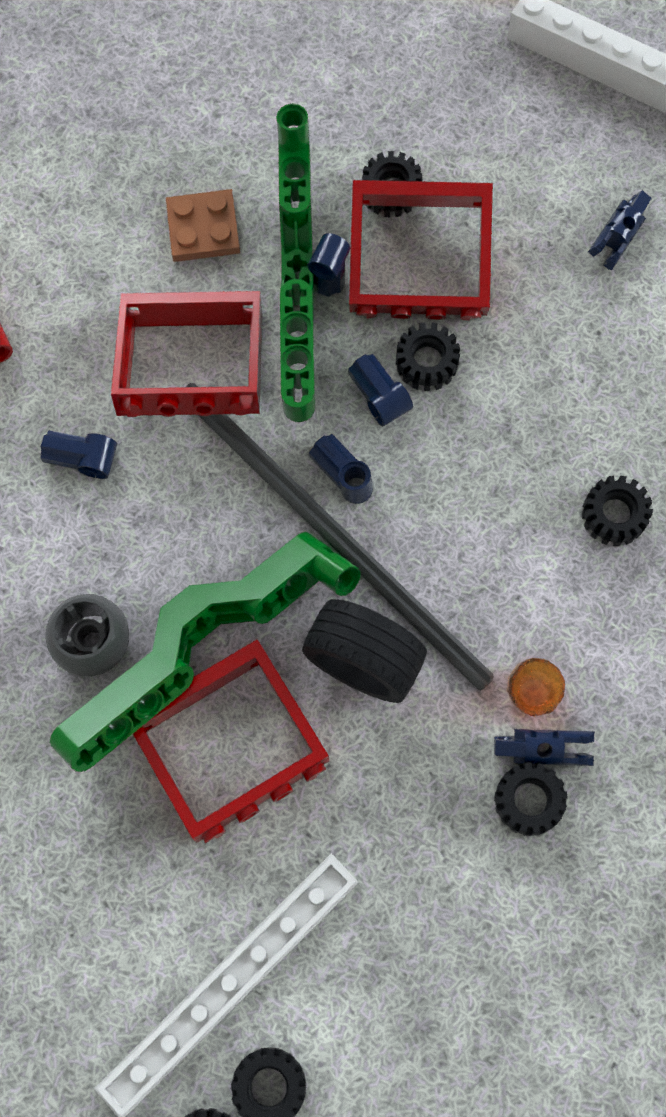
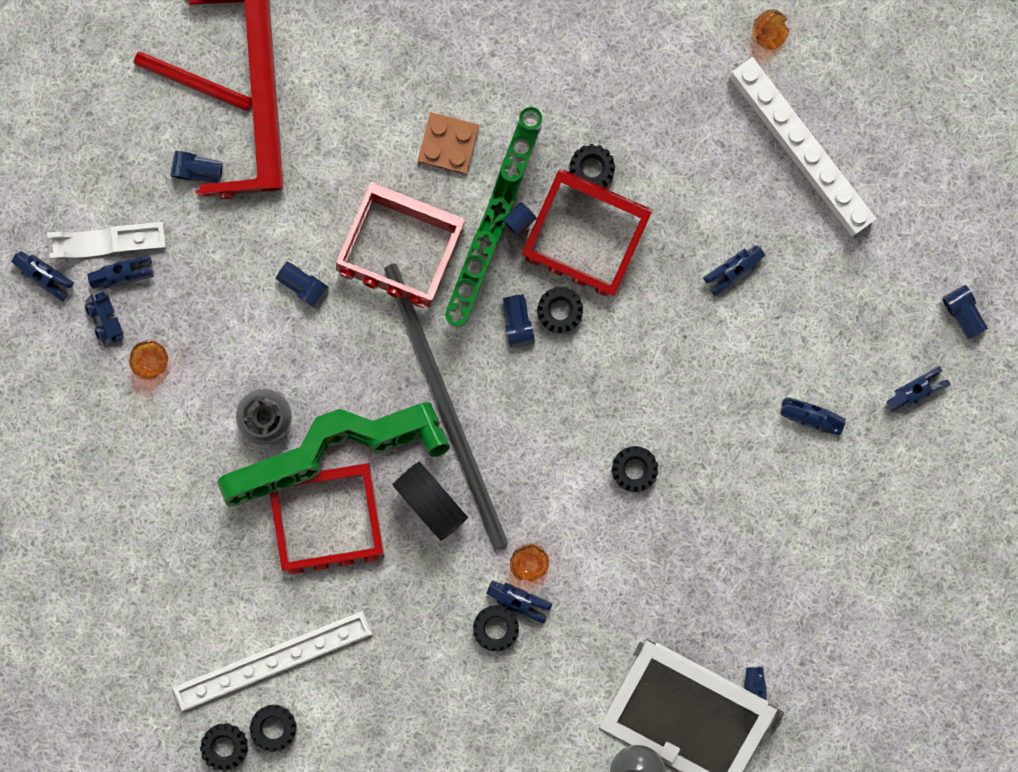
camera: 15 degrees right, 15 degrees up
dark blue piece [309,434,373,504] -> none

